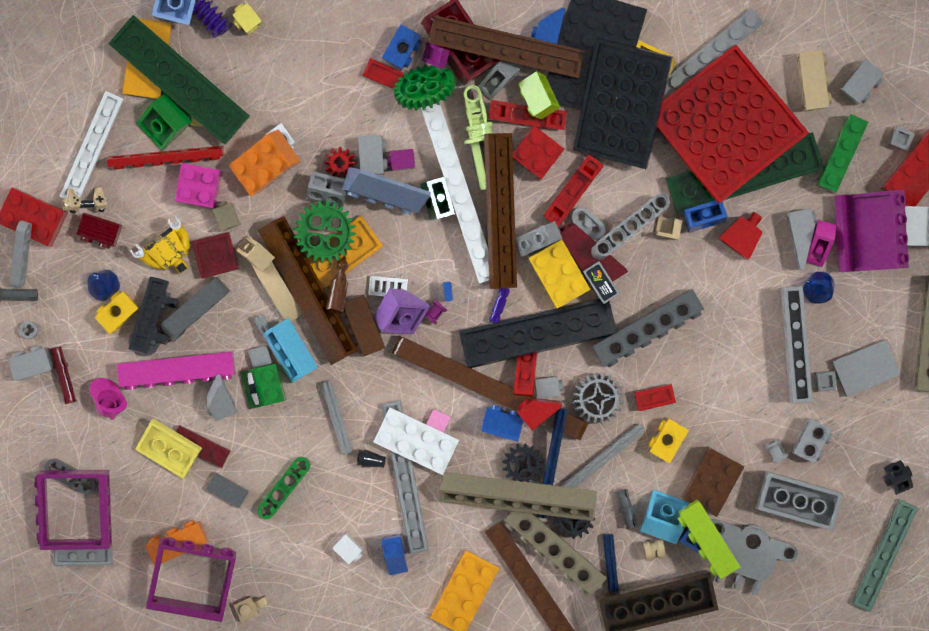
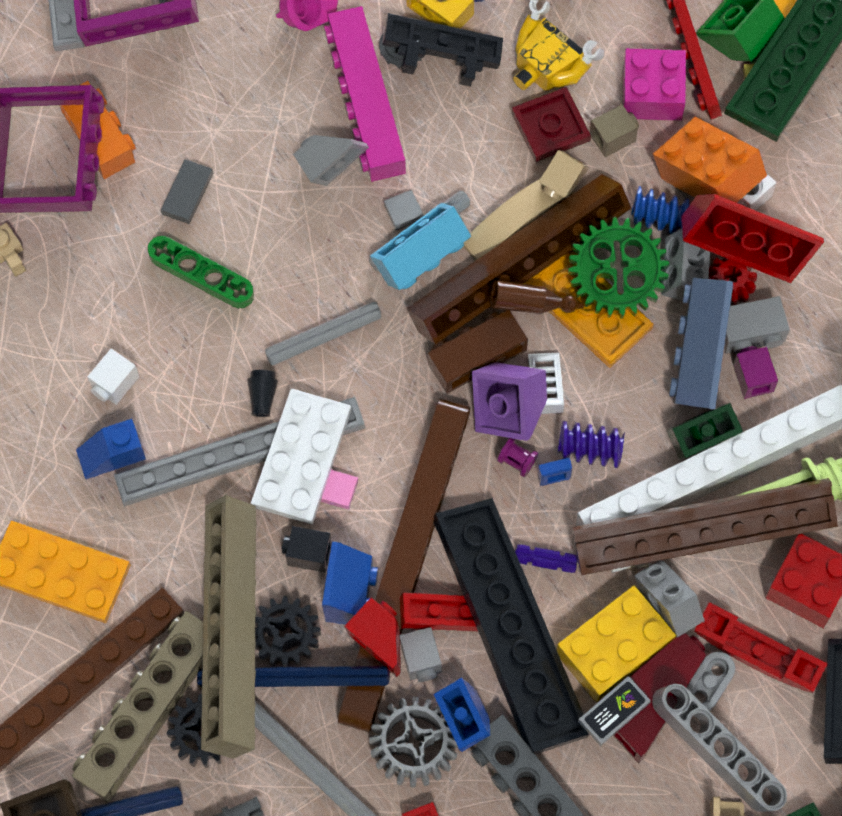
camera: 85 degrees right, 20 degrees down
light yellow tile [135,418,202,479] -> none
dark grey beam [160,277,230,342] -> none
dark red plate [176,425,231,468] -> none
green slope [240,363,287,409] -> none
none -> black brick [282,526,332,573]
none -> blue slope [433,678,491,752]
none -> dark purple piece [557,421,625,468]
none -> blue piece [631,186,690,234]
none -> red slope [682,194,824,283]

